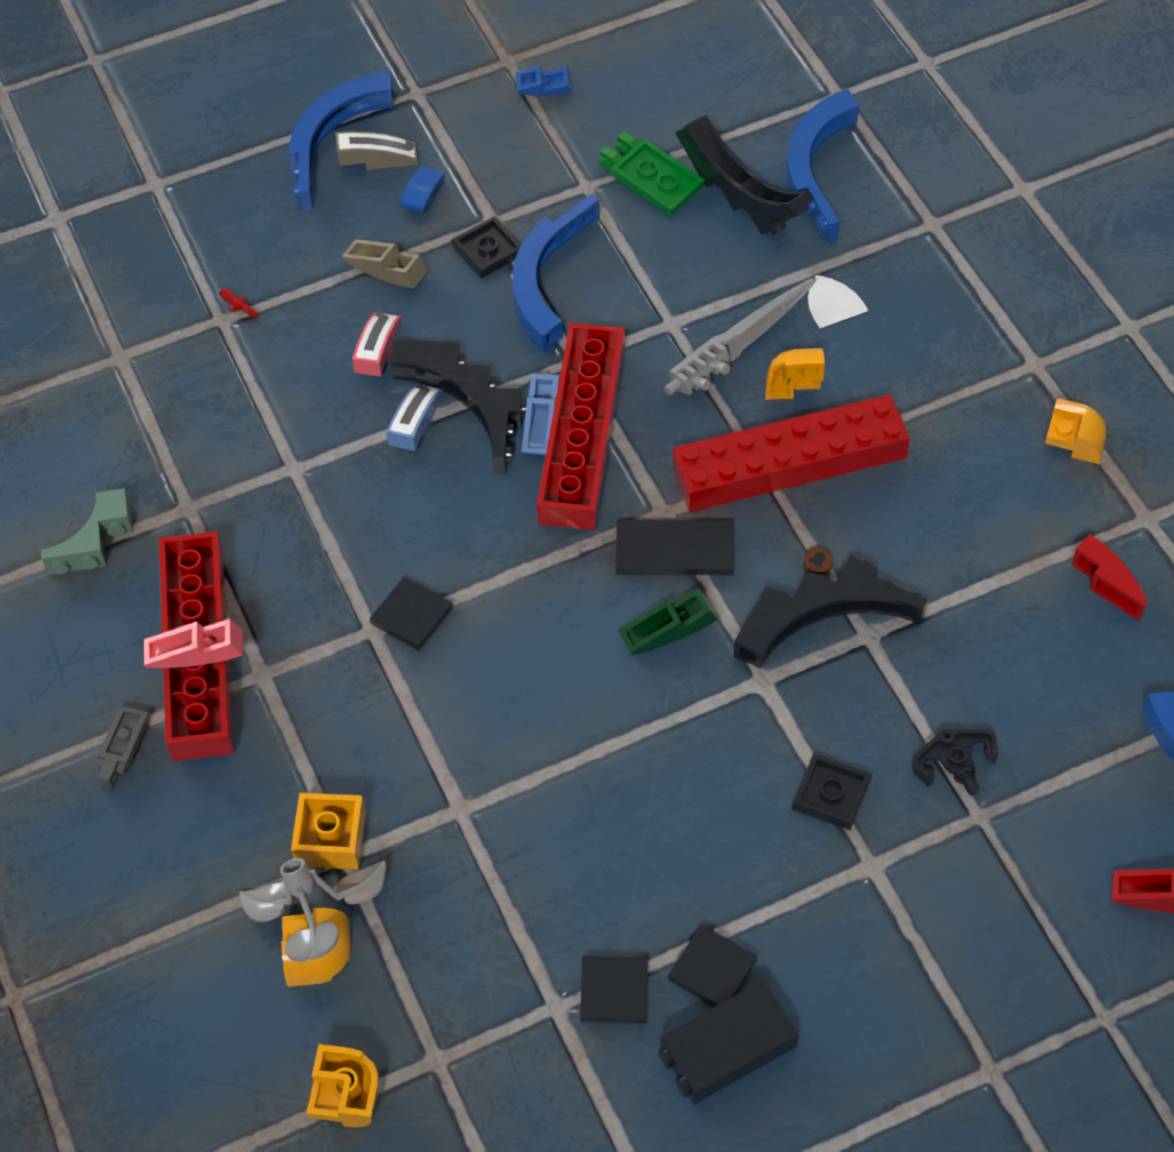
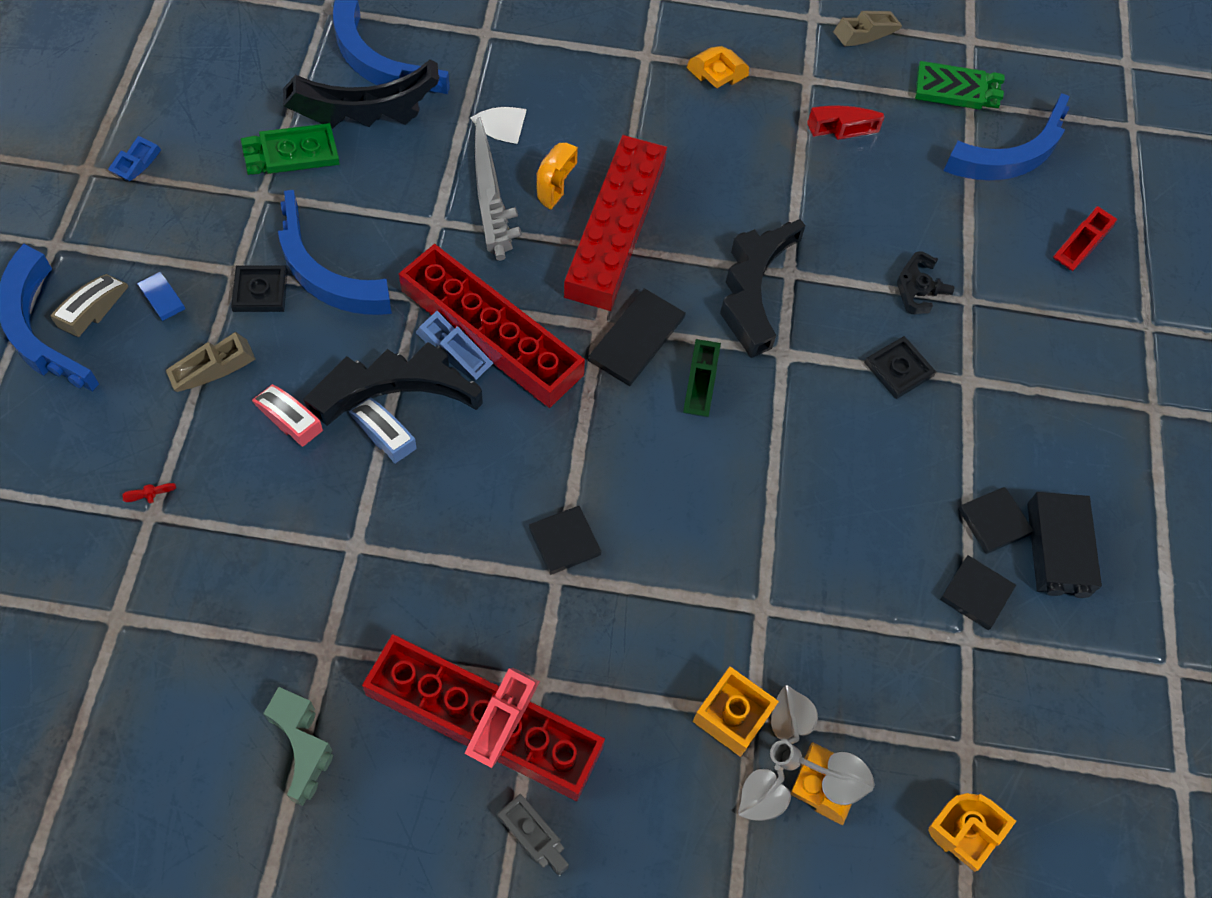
camera: 65 degrees left, 5 degrees up
reddish brown tile [803,547,833,576] -> none

